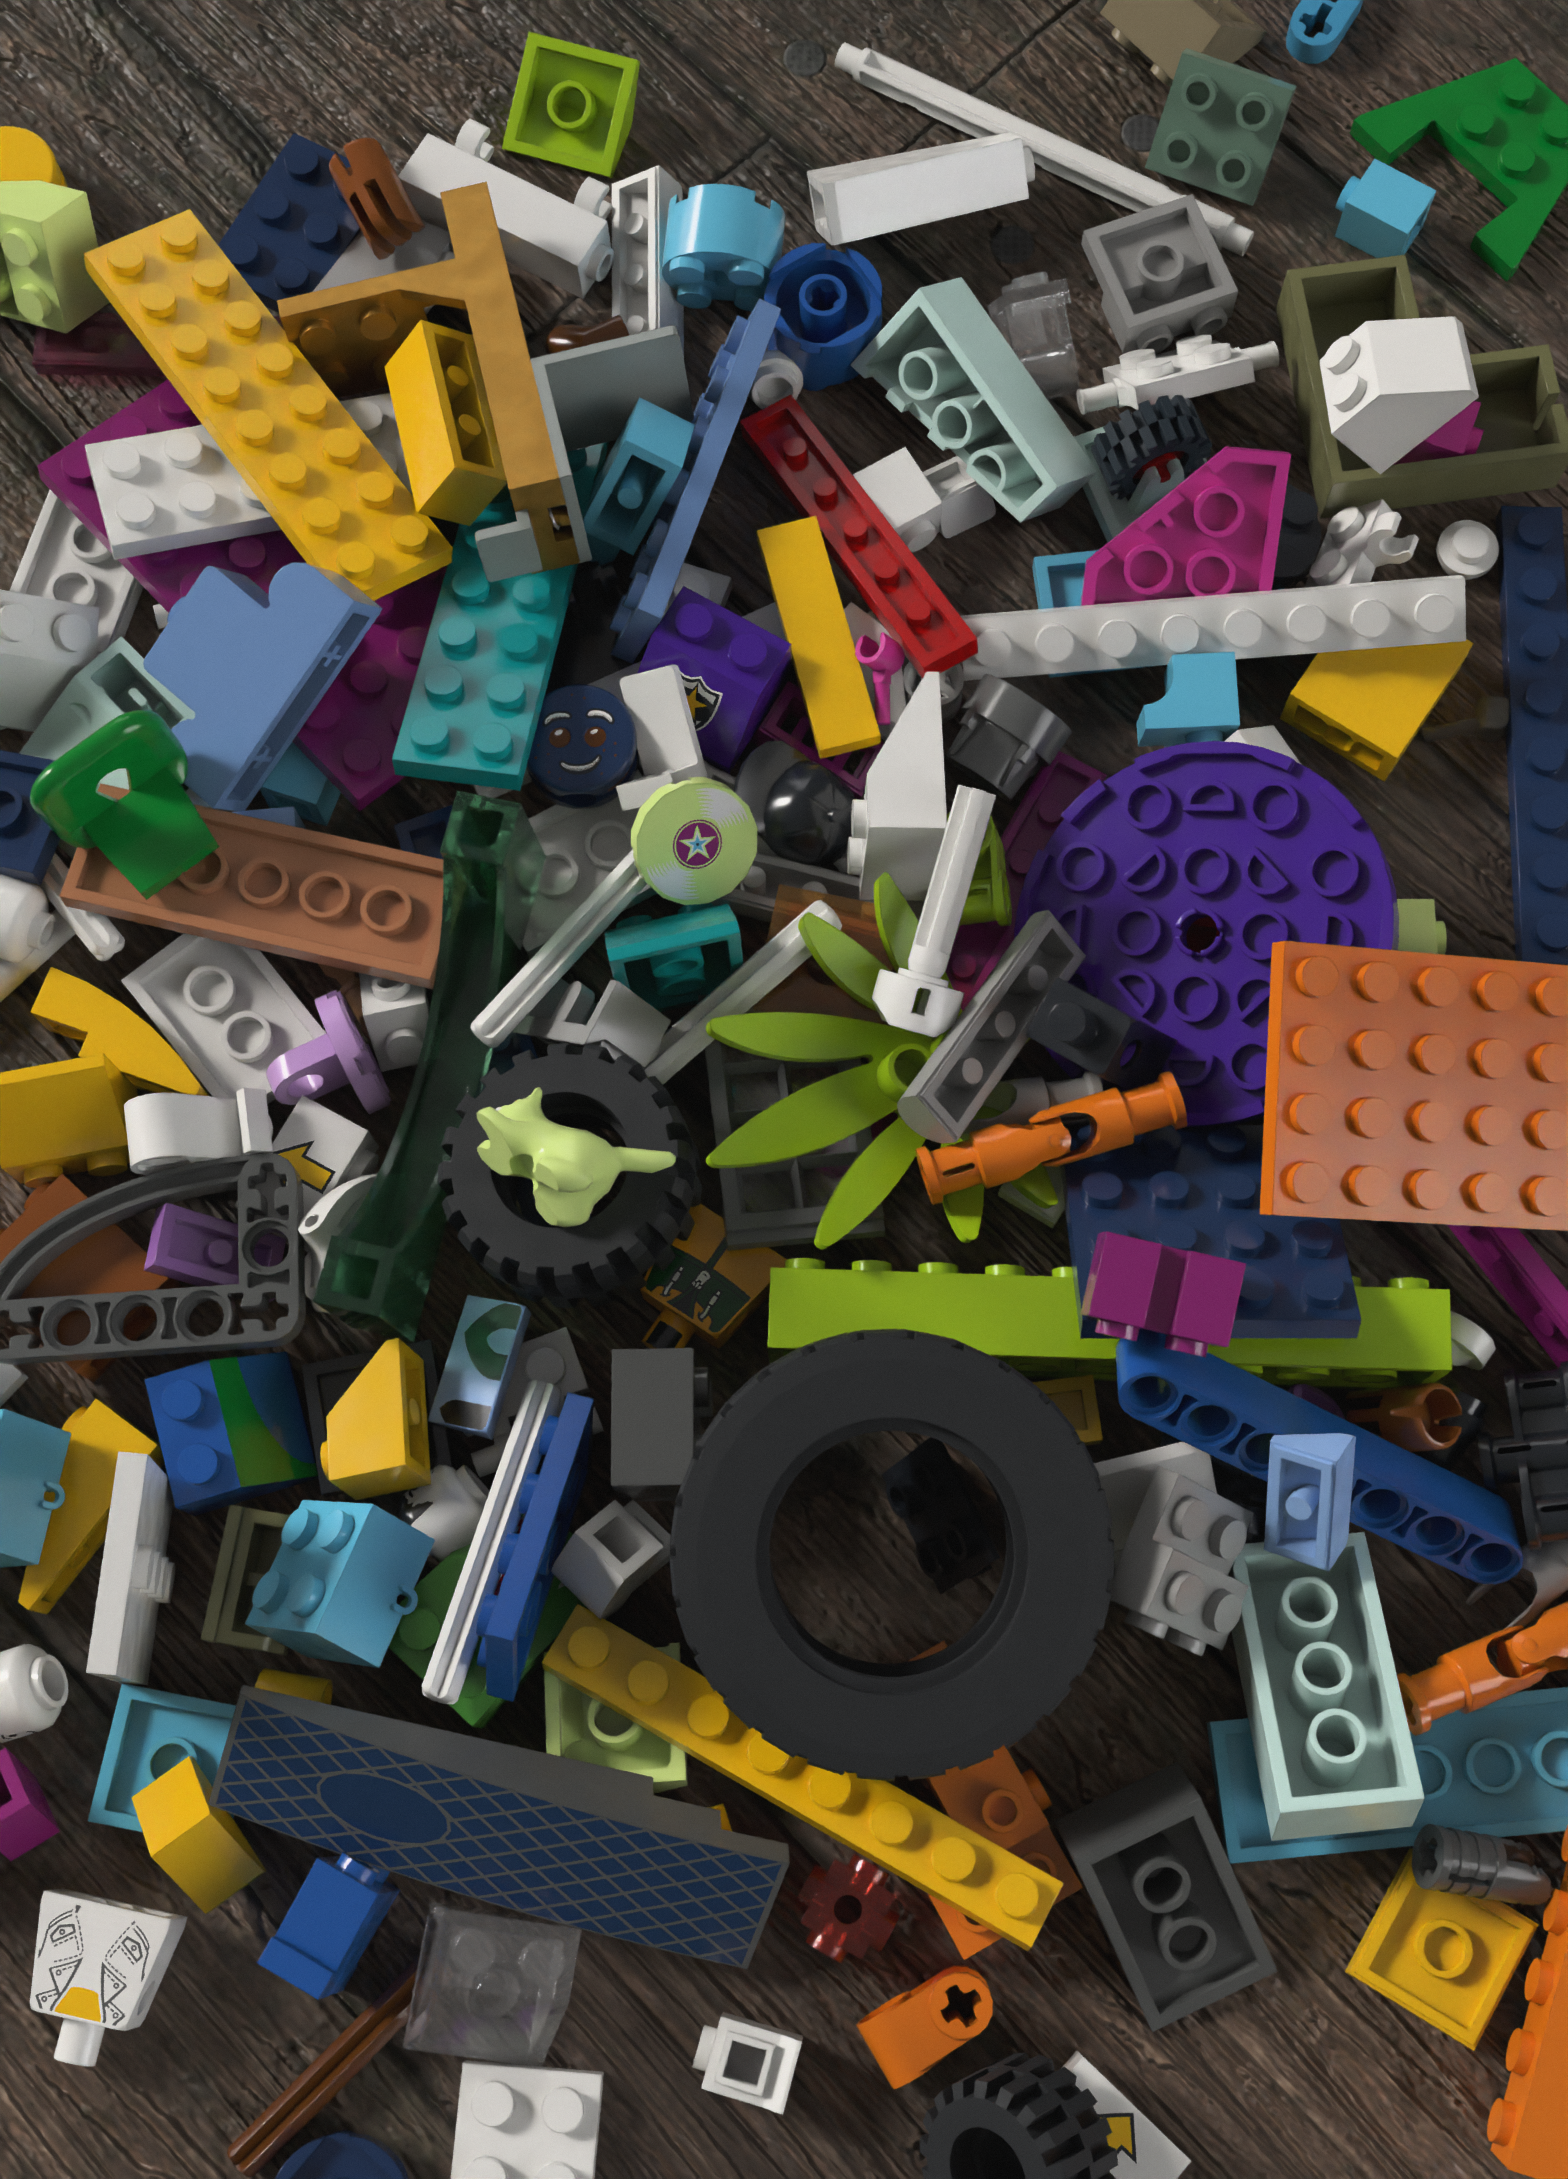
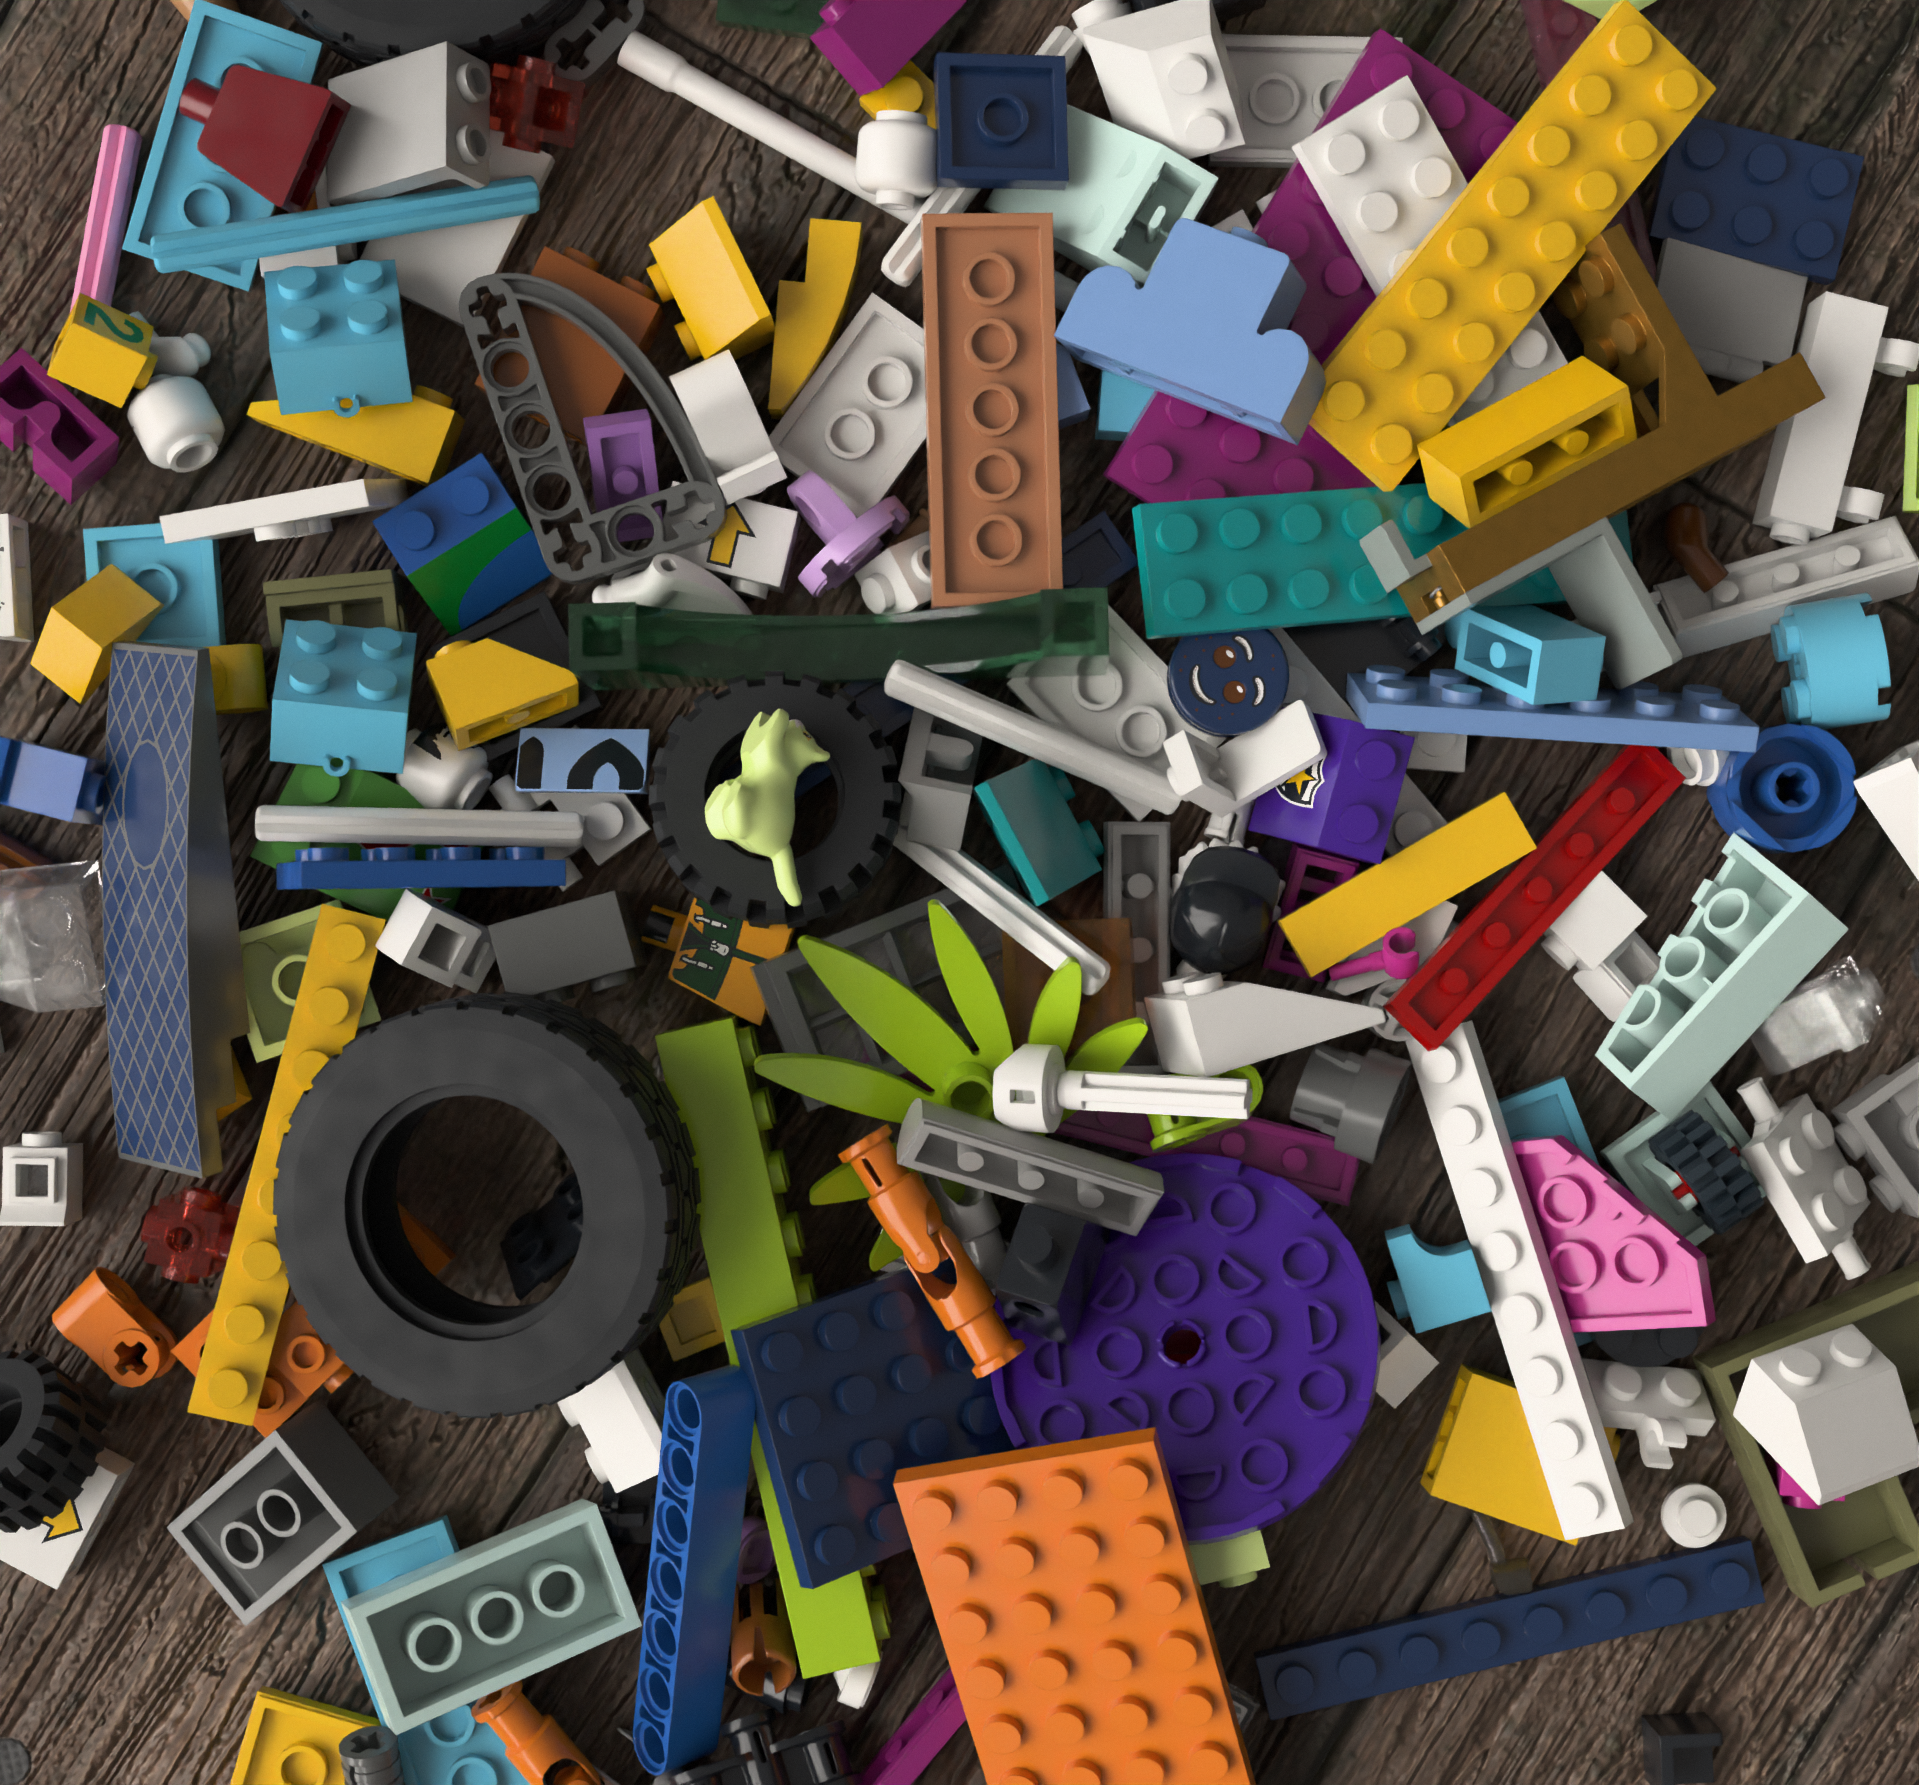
camera: 75 degrees right, 15 degrees up
green piece [30,710,220,900] -> none
dark orange arm [329,137,425,260] -> none
yellowish green tile [631,777,758,905] -> none
magenta brick [1080,1231,1246,1358] -> none
light grey plate [1109,1466,1254,1656] -> none
light blue slope [1264,1433,1356,1572] -> none

